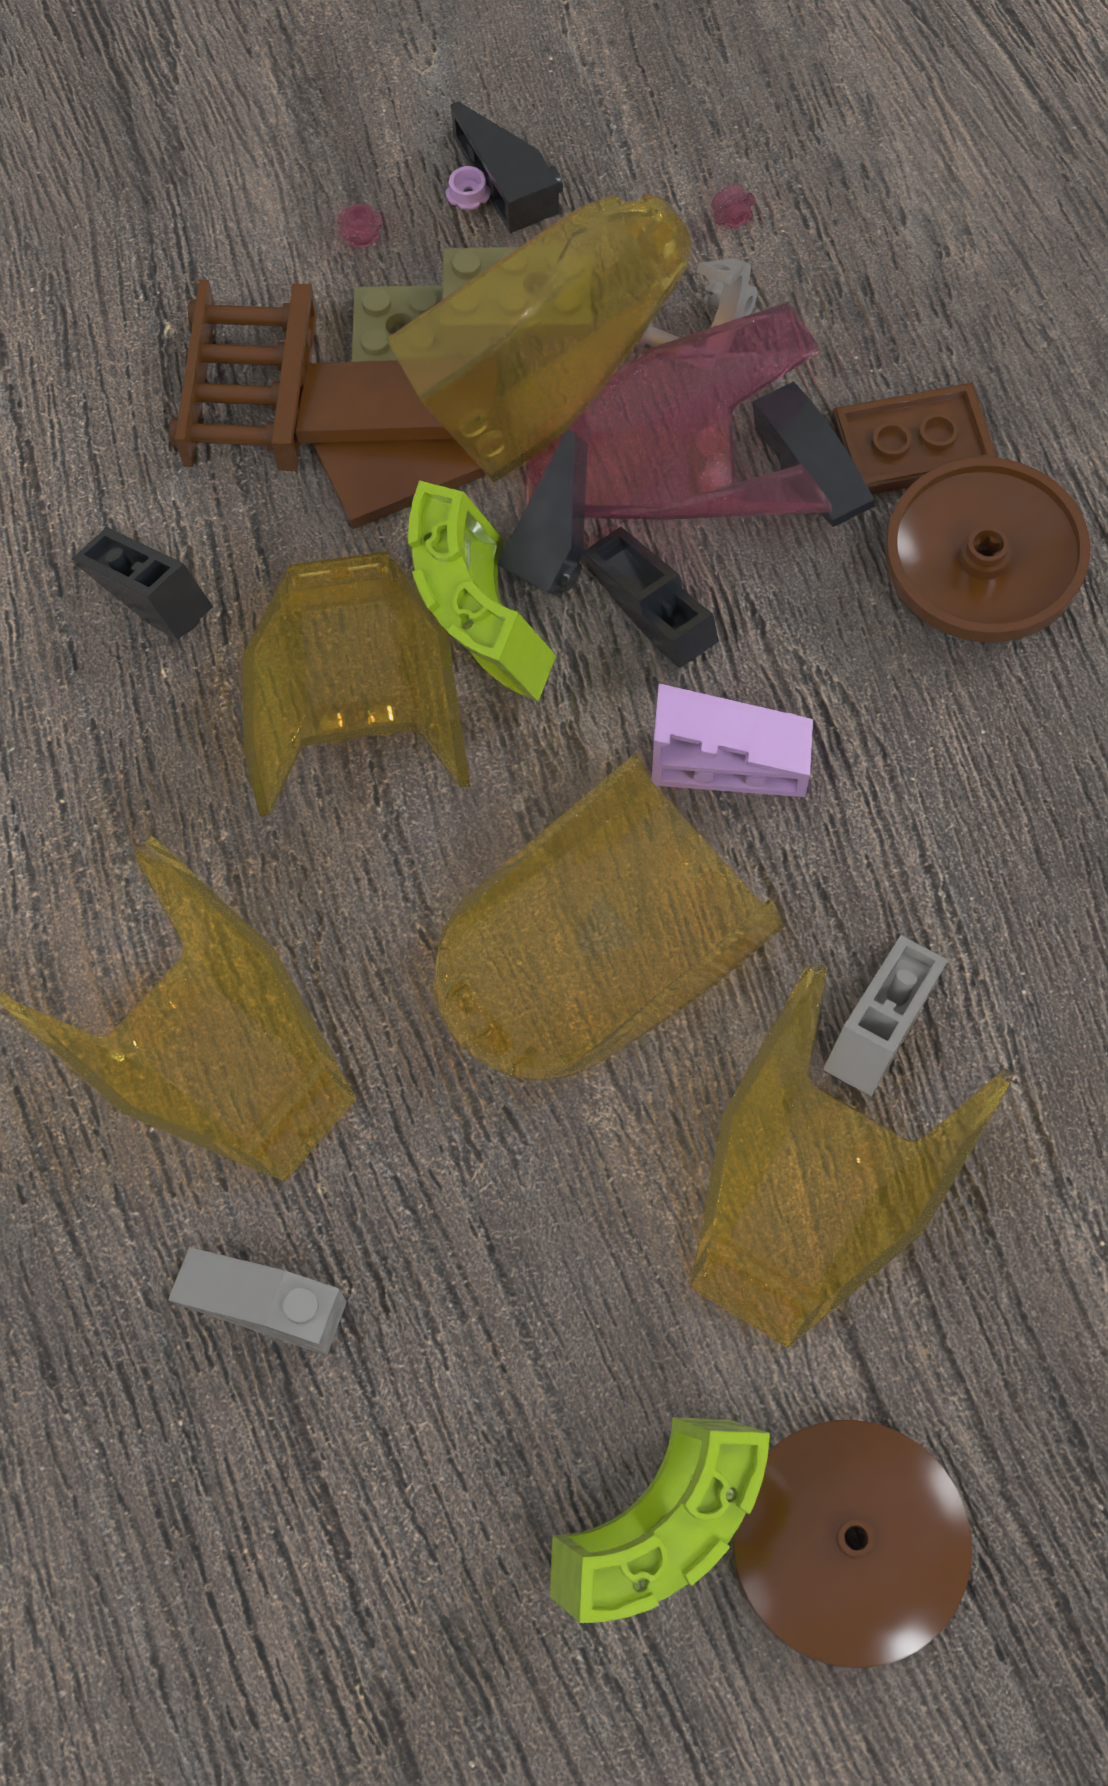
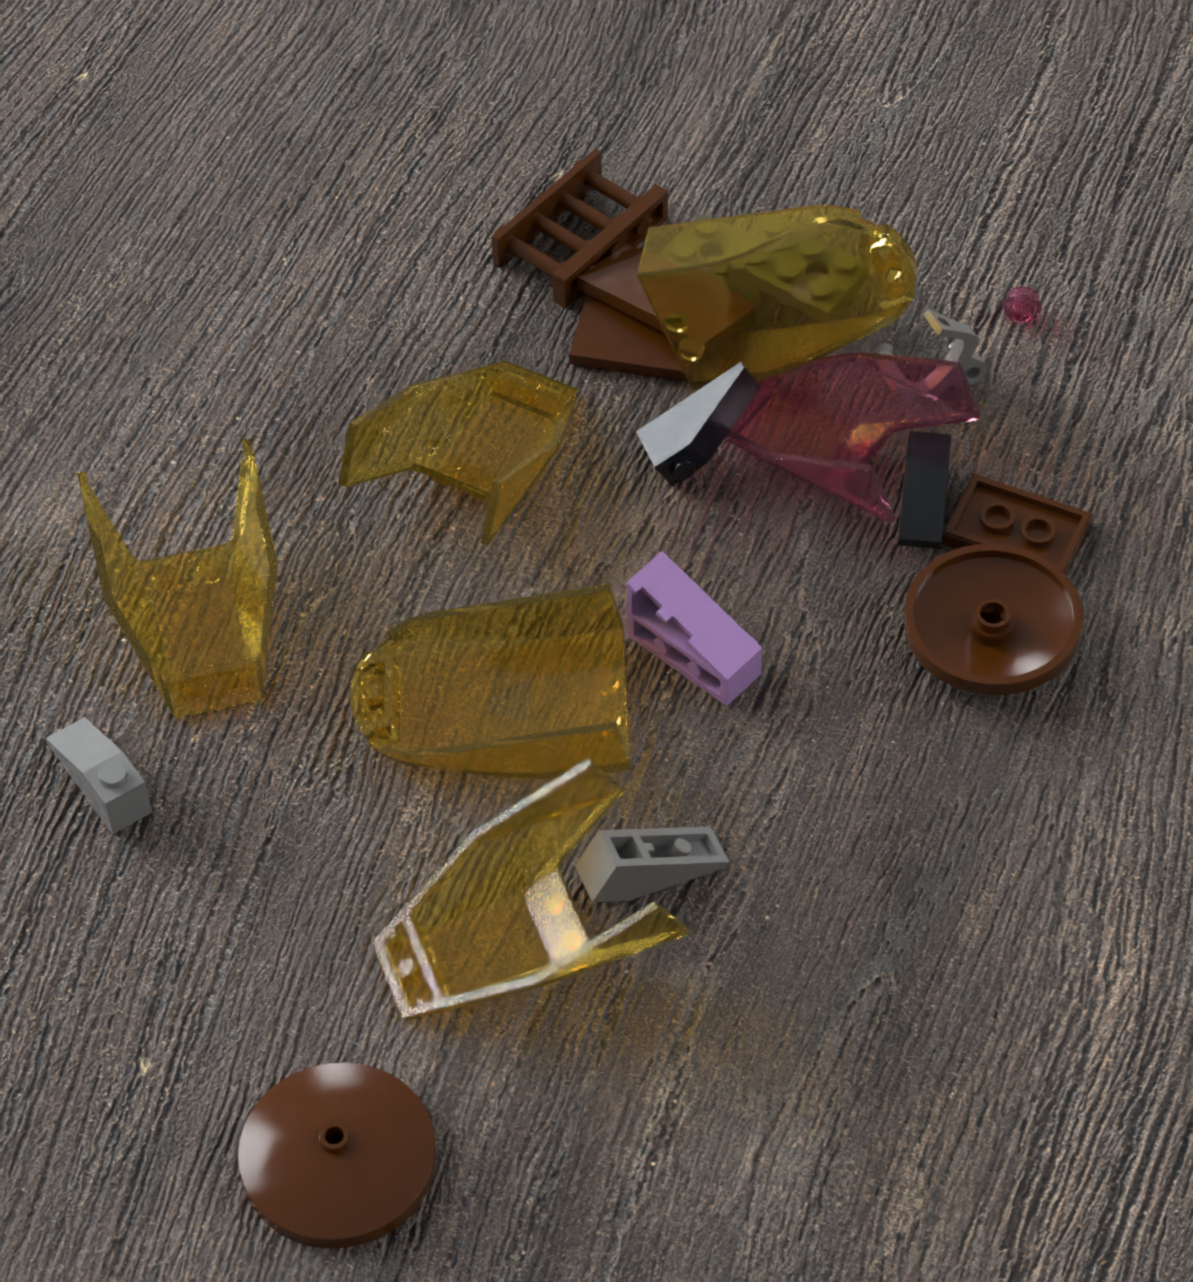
camera: 35 degrees right, 15 degrees down
black slope [72,527,213,640] -> none
clear pink plate [337,203,383,248] -> none
lime window [408,481,556,702] -> none
lavender plate [446,166,491,210] -> none
black slope [450,101,563,233] -> none
lime window [550,1417,770,1623] -> none
black slope [583,526,719,669] -> none

